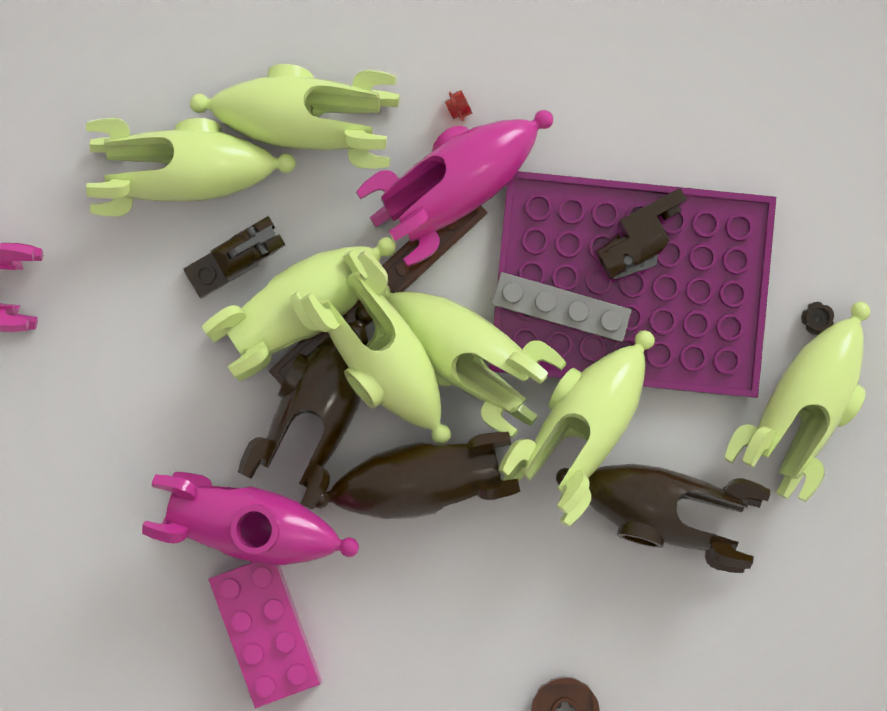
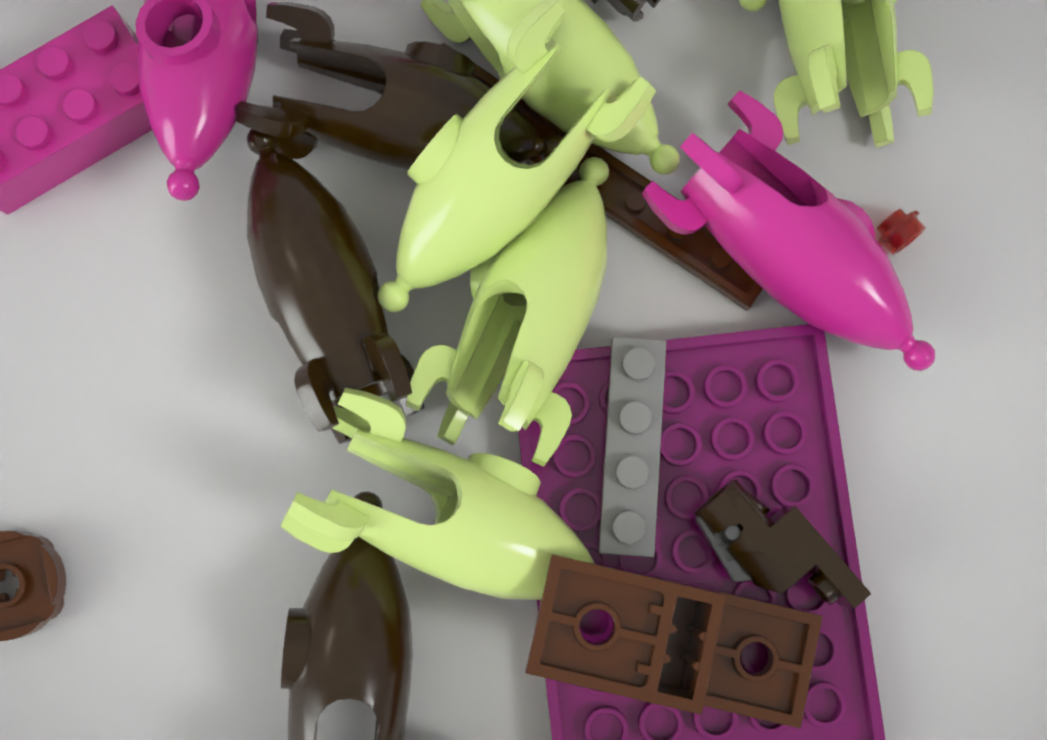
camera: 80 degrees right, 5 degrees down
none -> reddish brown bracket [525,554,823,729]

